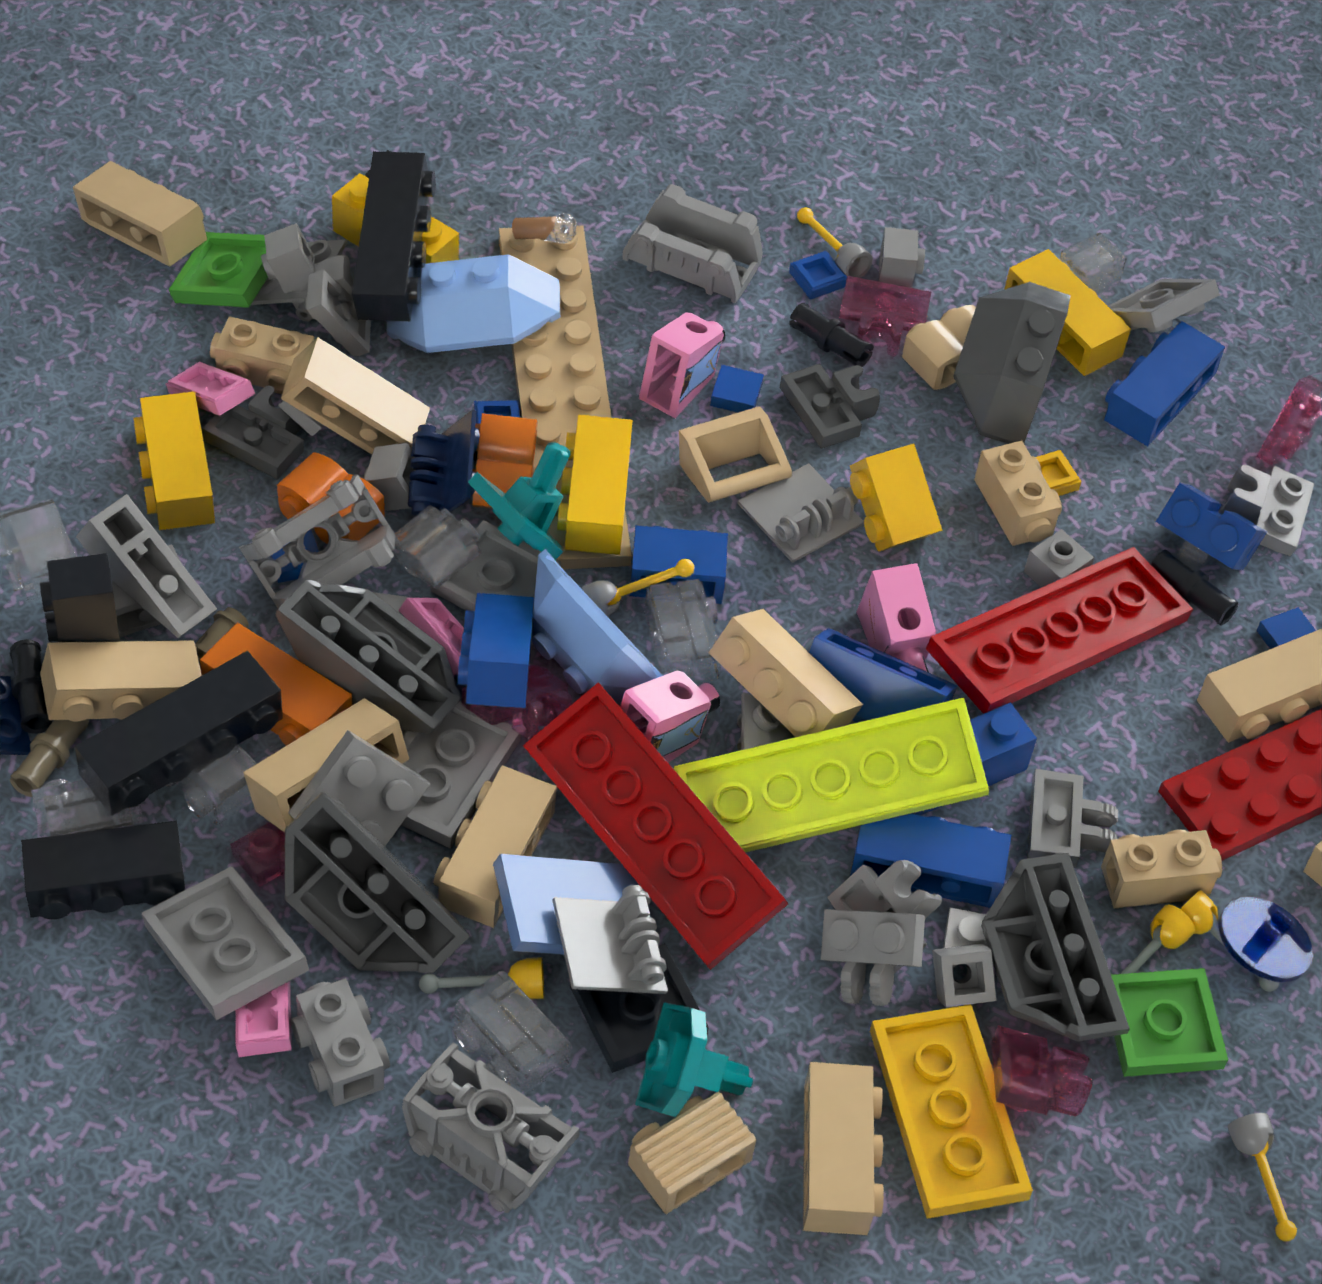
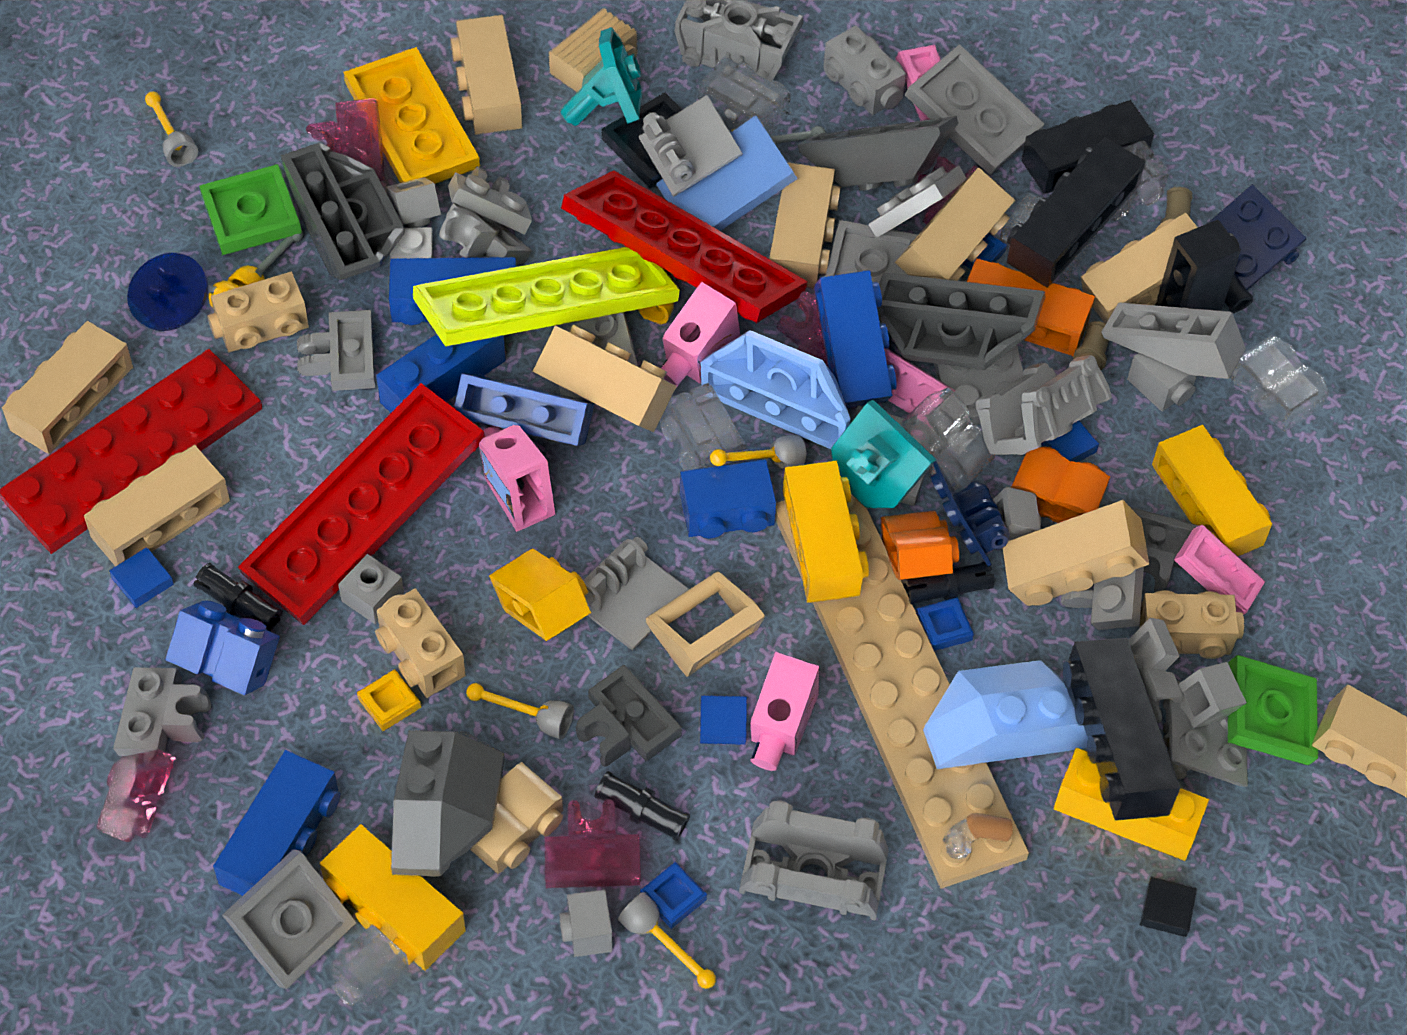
camera: 170 degrees right, 5 degrees up
none -> hinge [466,683,574,740]

